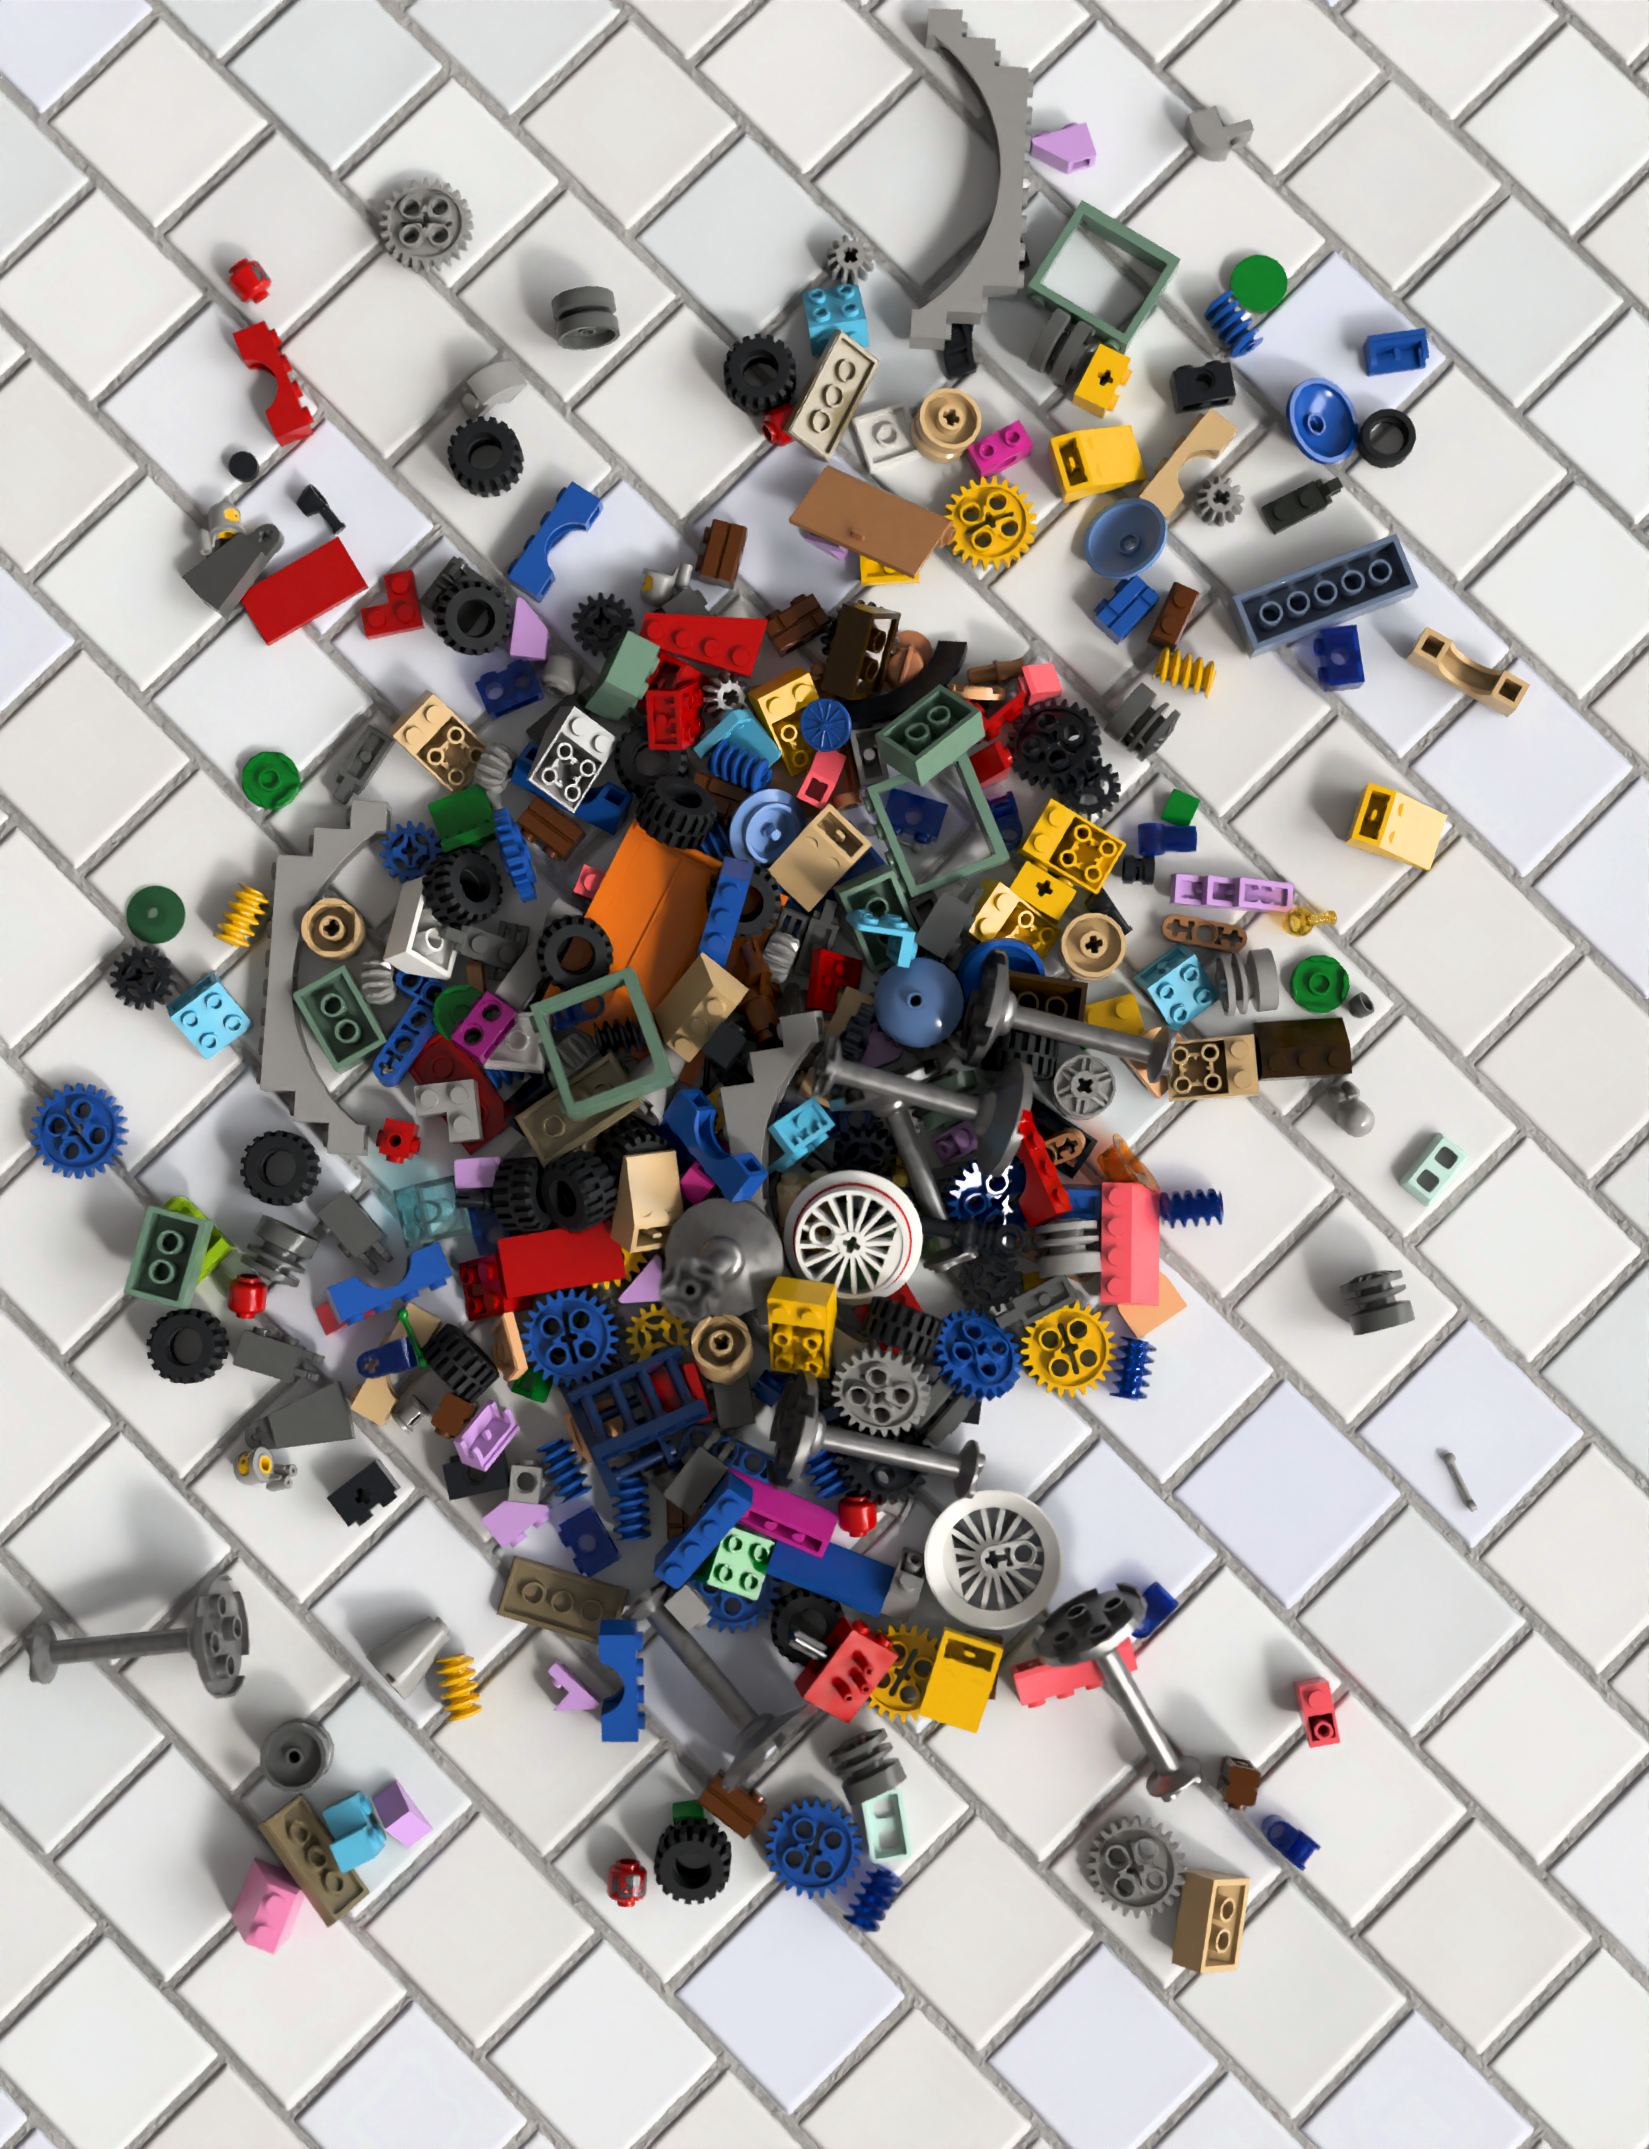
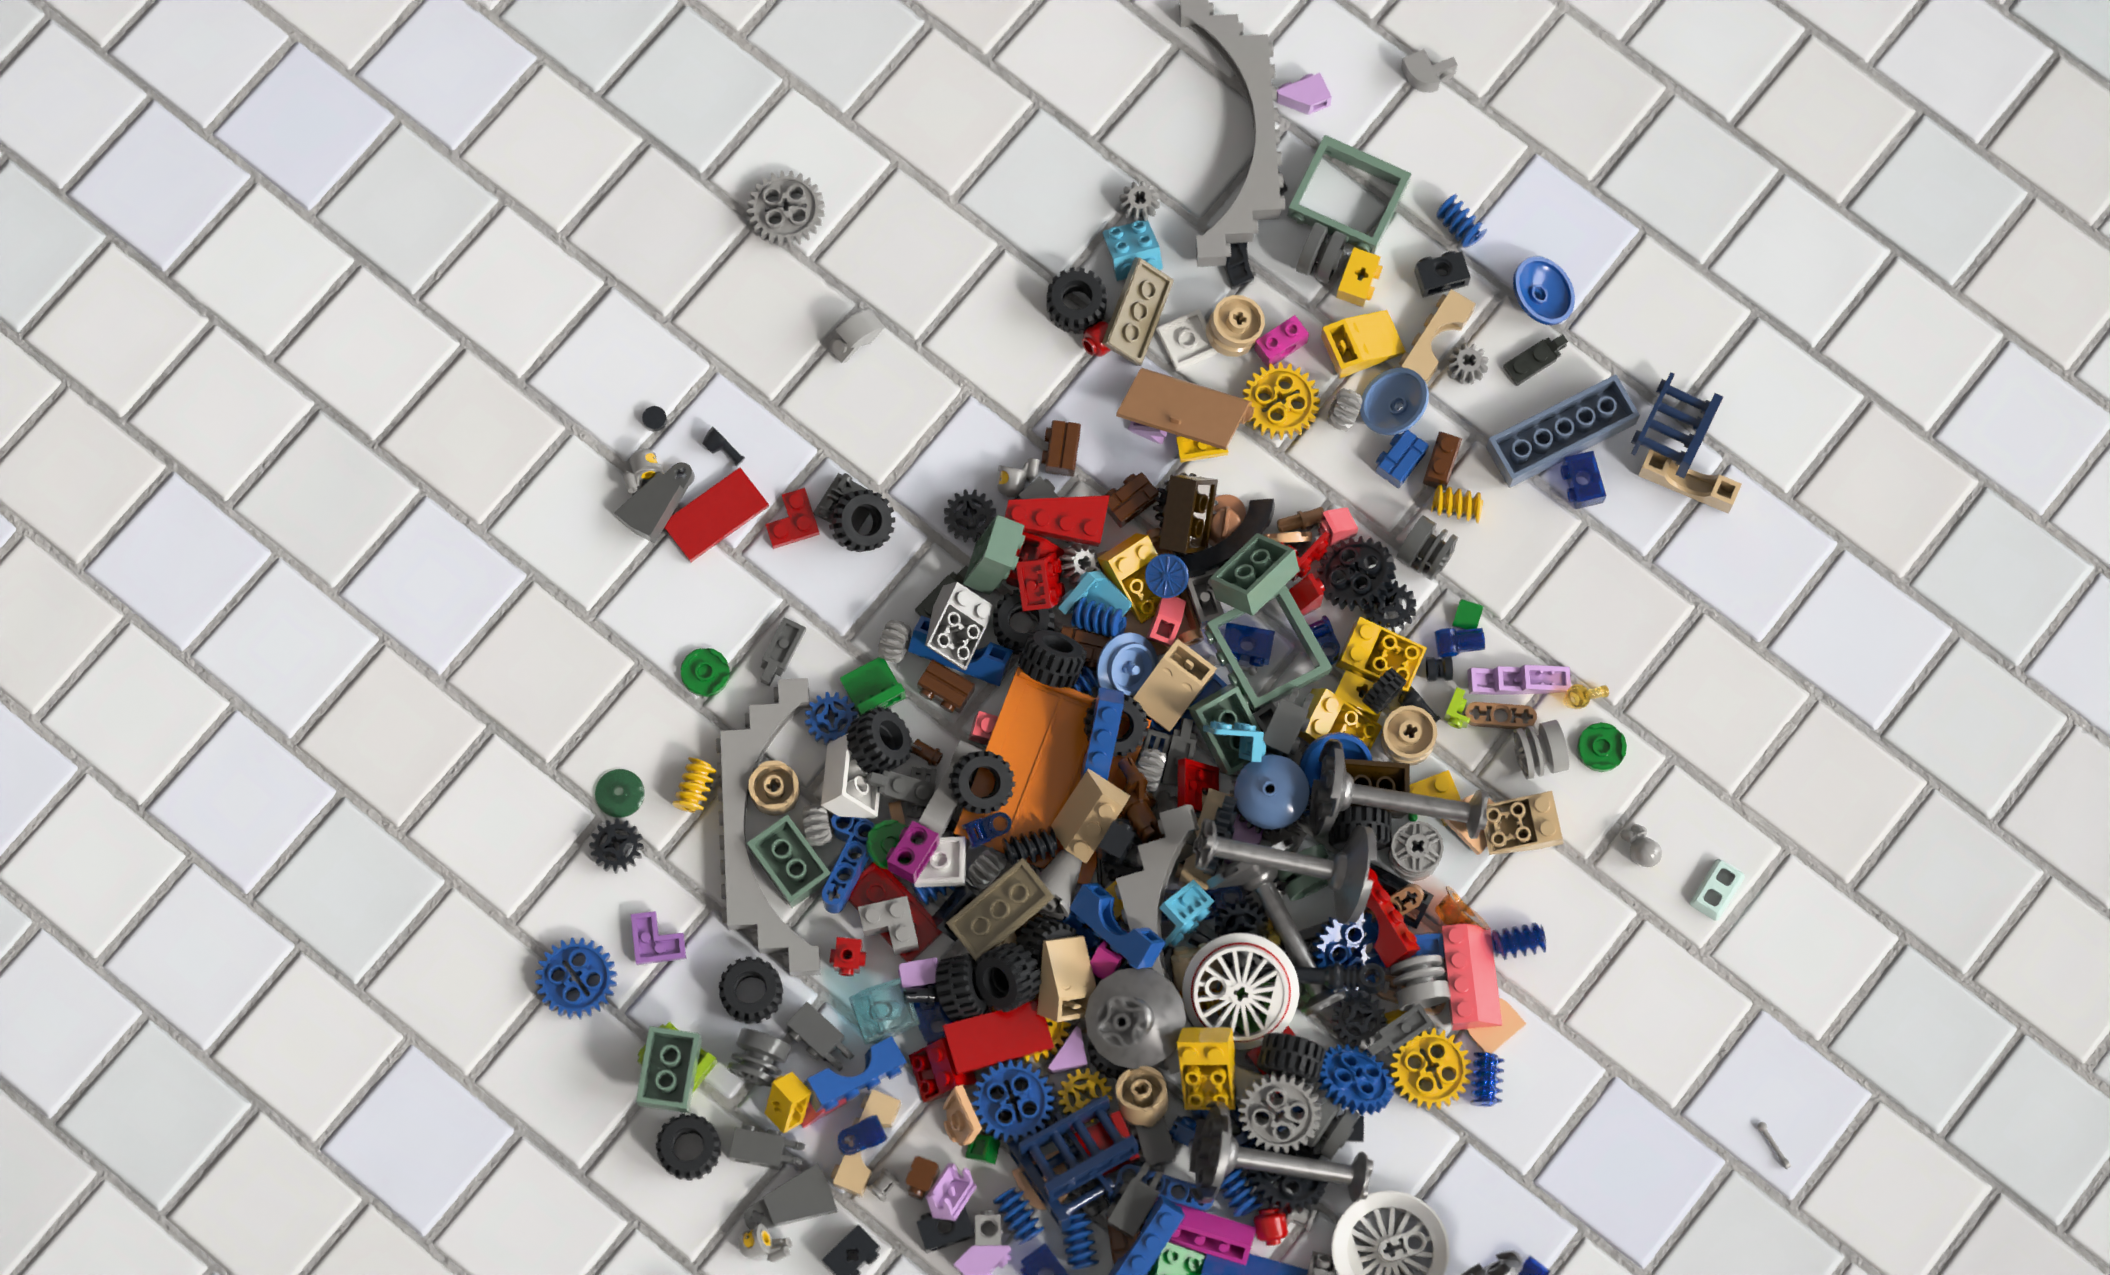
camera: 10 degrees left, 10 degrees down
medium azure bracket [166,971,253,1059] -> none
red head [227,1273,267,1319] -> none
red head [228,258,271,304] -> none
red arch [232,321,314,447] -> none
tan slope [386,690,487,794] -> none
green hinge [397,1309,428,1368] -> none
black tyre [421,1323,500,1402] -> none
black tyre [447,416,524,498] -> none
clear blue brick [475,660,545,721] -> none
blue gear [493,807,537,903] -> none
lavender slope [506,597,551,665] -> none
blue arch [508,481,604,603] -> none
sand green window [529,966,676,1122] -> none
light grey head [540,652,583,698] -> none
dark grey wheel [551,286,620,350] -> none
lavender slope [930,1120,977,1166] -> none
medium azure bracket [1133,943,1219,1031] -> none
green tile [1229,255,1288,314] -> none
dark brown slope [1253,1017,1352,1082] -> none
dark grey wheel [1340,1270,1415,1336] -> none
yellow slope [1345,782,1447,871] -> none
dark grey hinge [1348,992,1374,1018] -> none
black tyre [1357,409,1416,468] -> none
blue hinge [1363,328,1429,377] -> none
none -> medium lavender plate [631,911,686,965]
none -> yellow brick [764,1072,811,1134]
none -> reddish brown pin [911,739,943,766]
none -> light grey gear [1327,388,1362,431]
none -> black tyre [1362,668,1407,714]
none -> lime bracket [1444,687,1470,729]
none -> dark blue fence [1631,372,1723,479]

